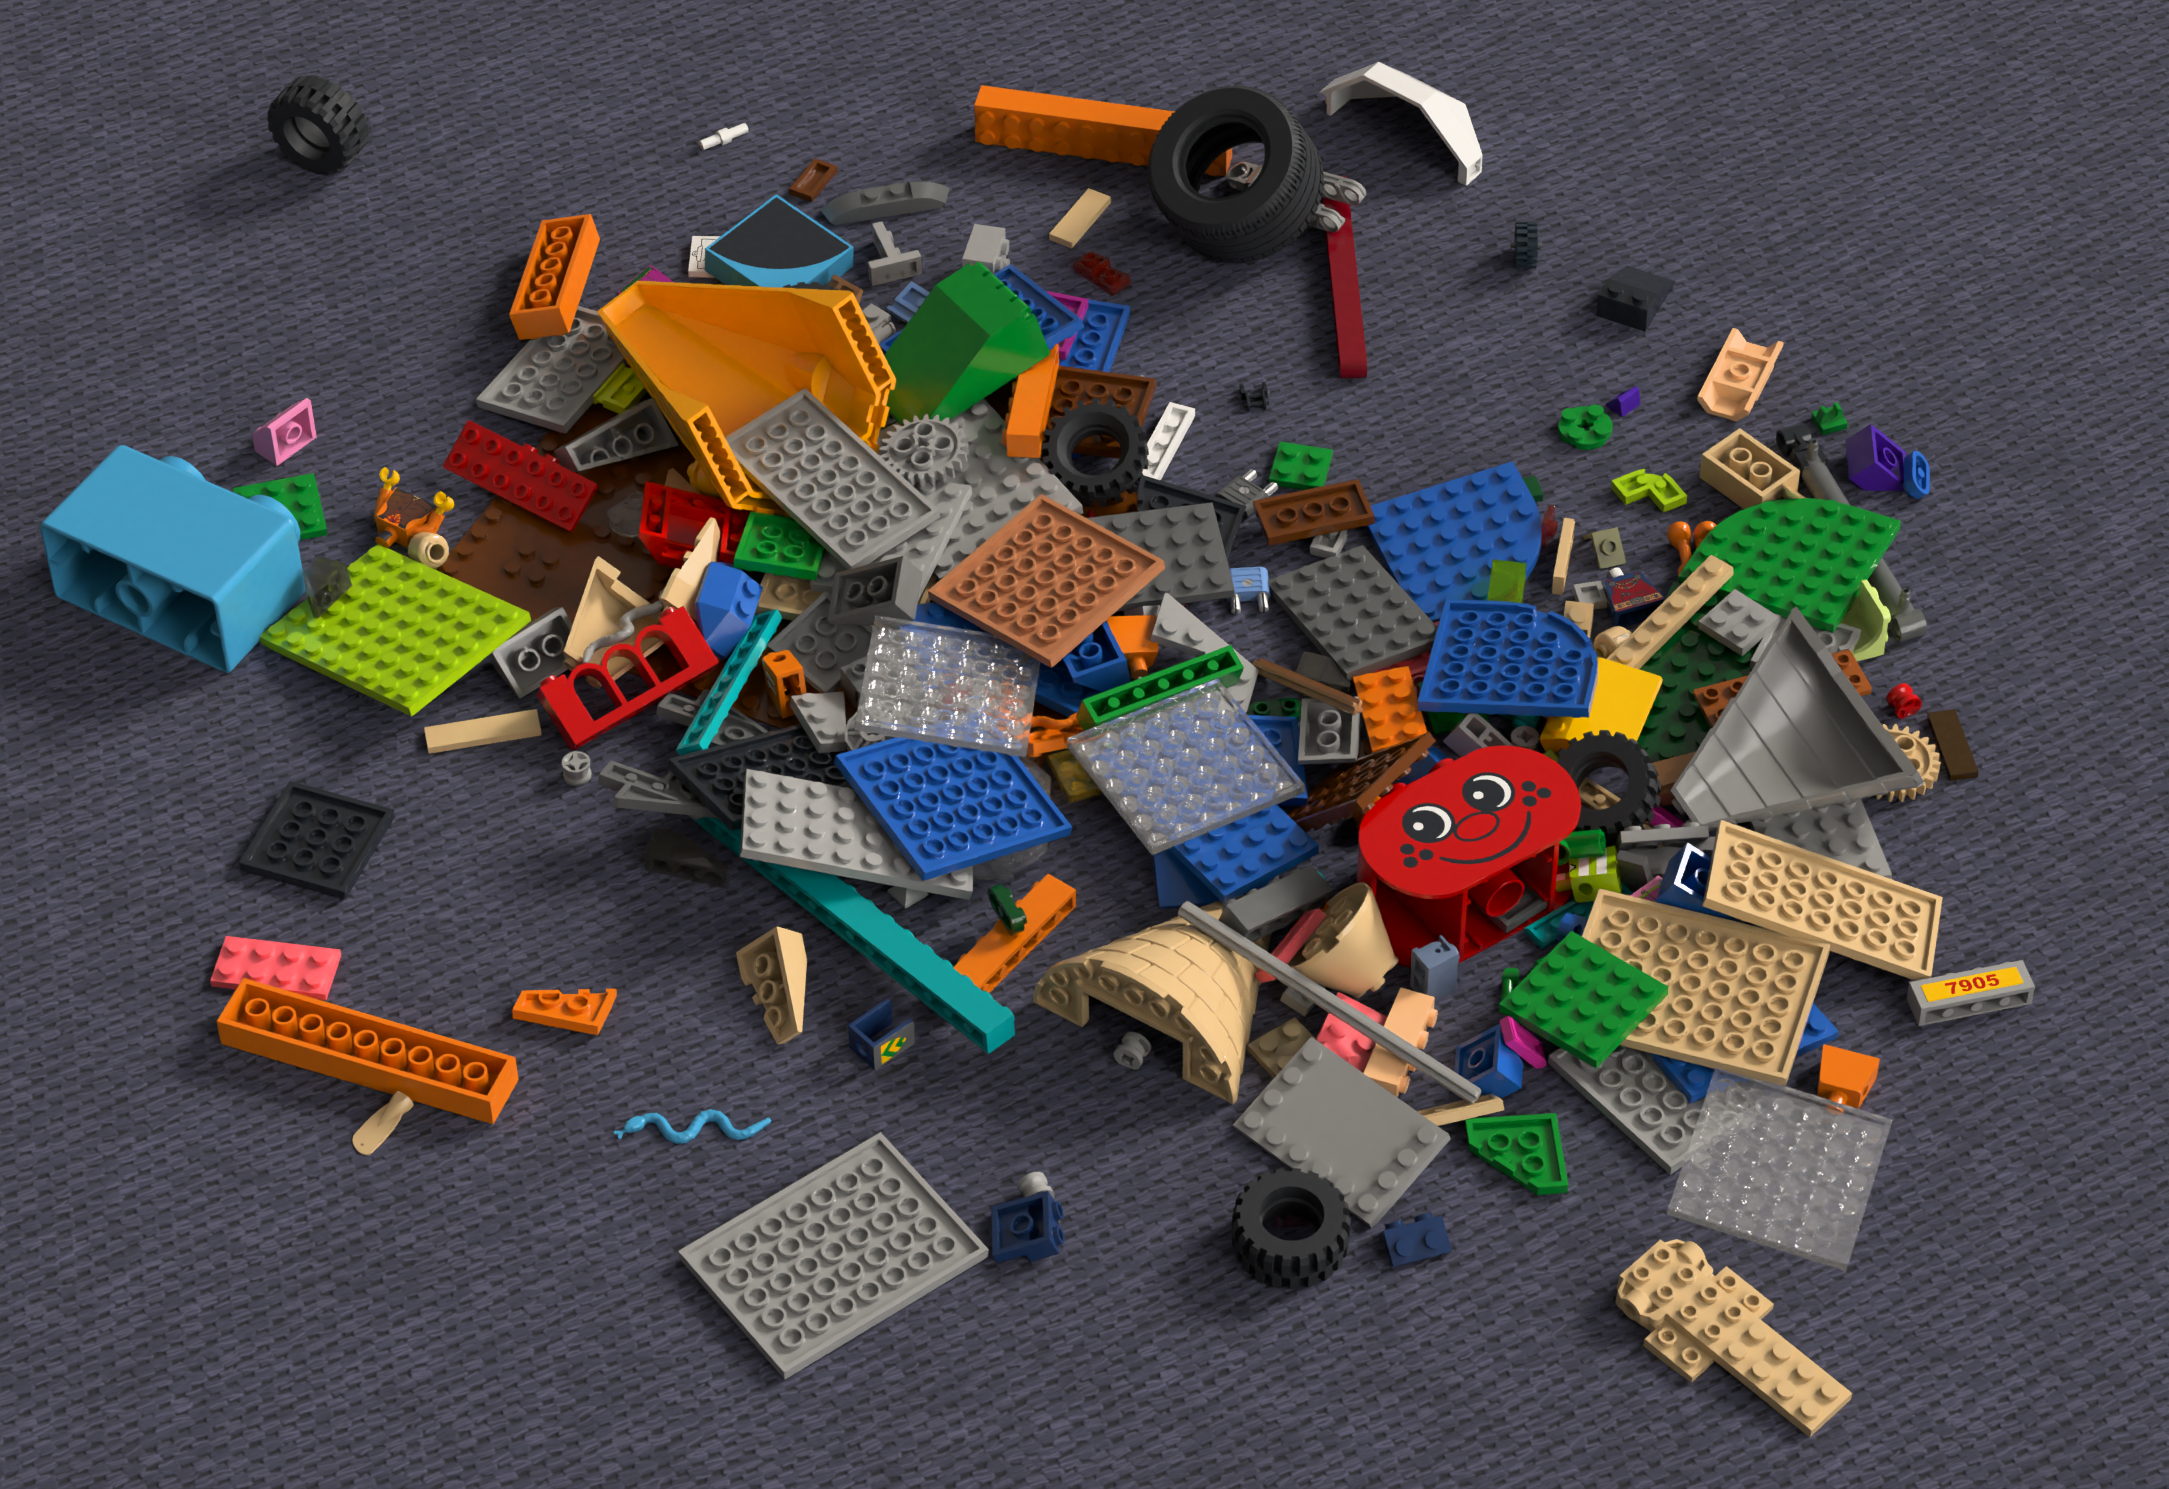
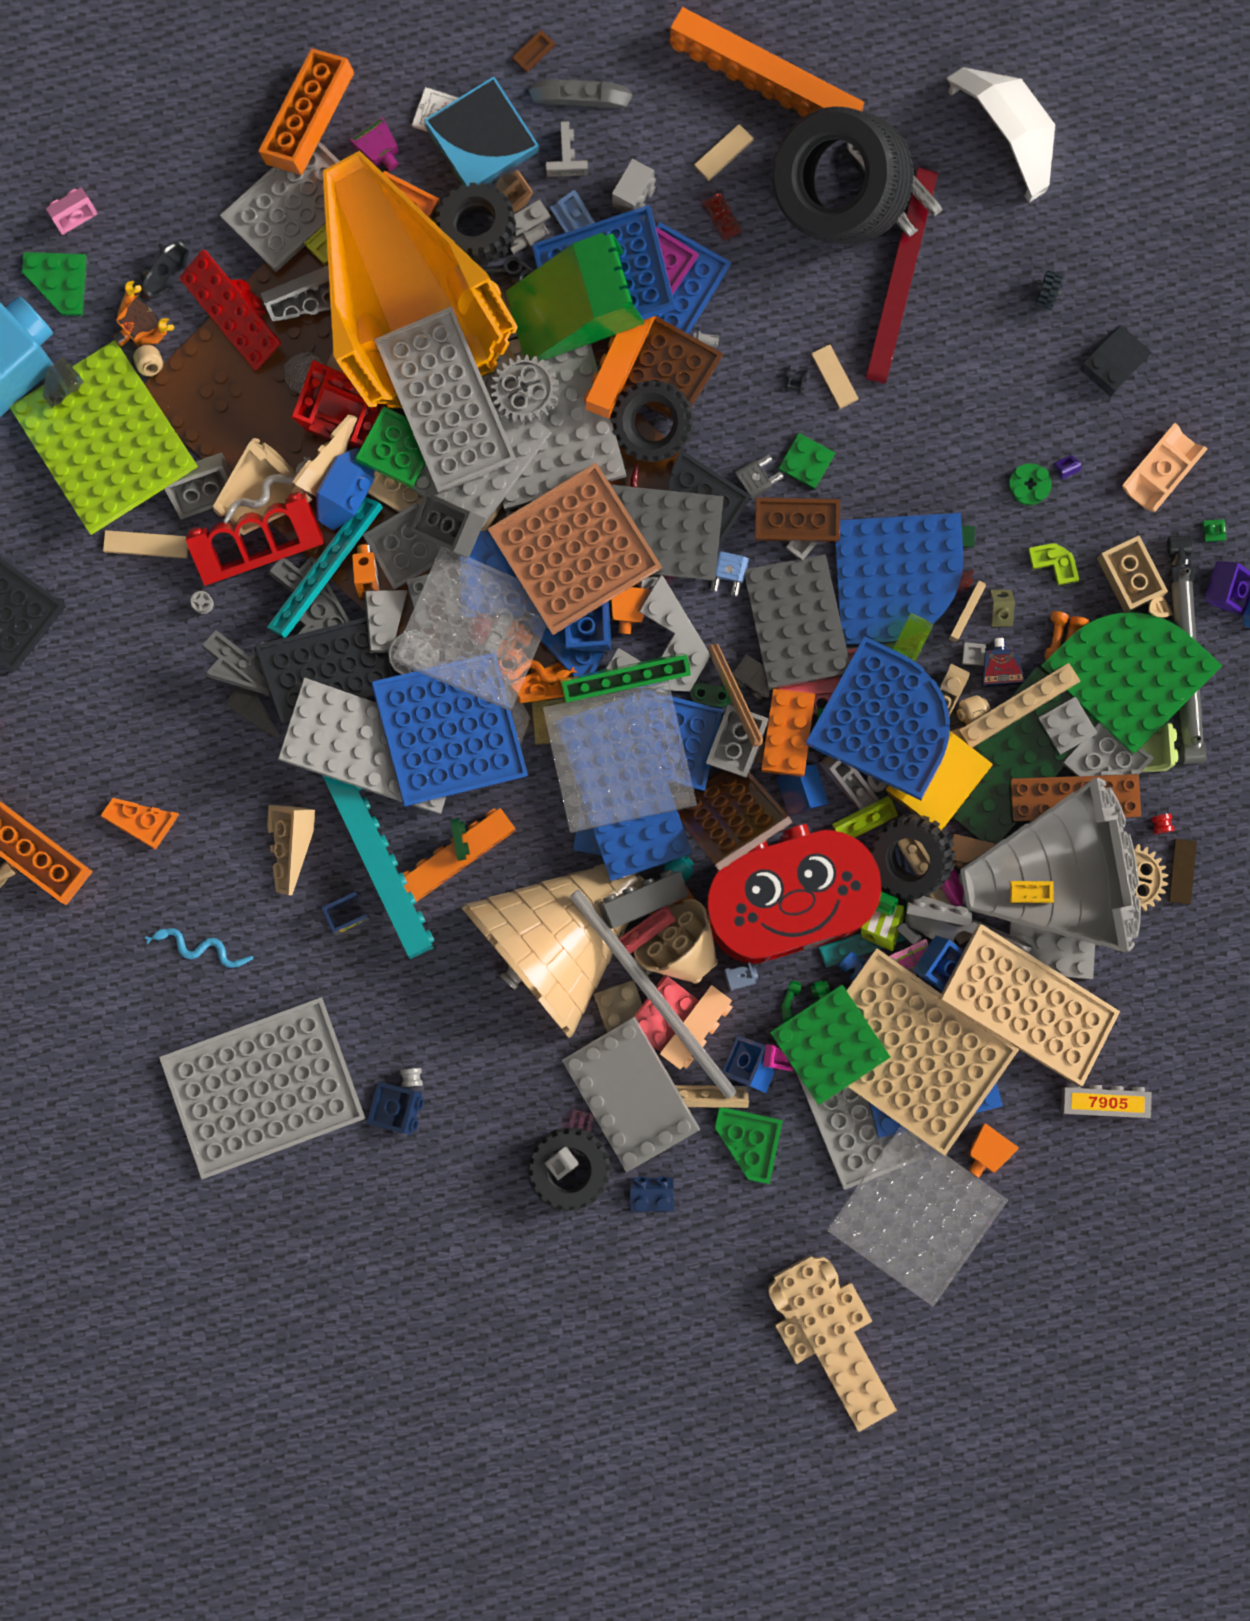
camera: 15 degrees right, 35 degrees up
white plate [1136,402,1195,483] -> none
none -> black piece [139,239,189,299]
none -> light grey slope [545,1147,578,1180]
none -> tan tile [811,345,859,409]
none -> yellow plate [1009,881,1054,903]

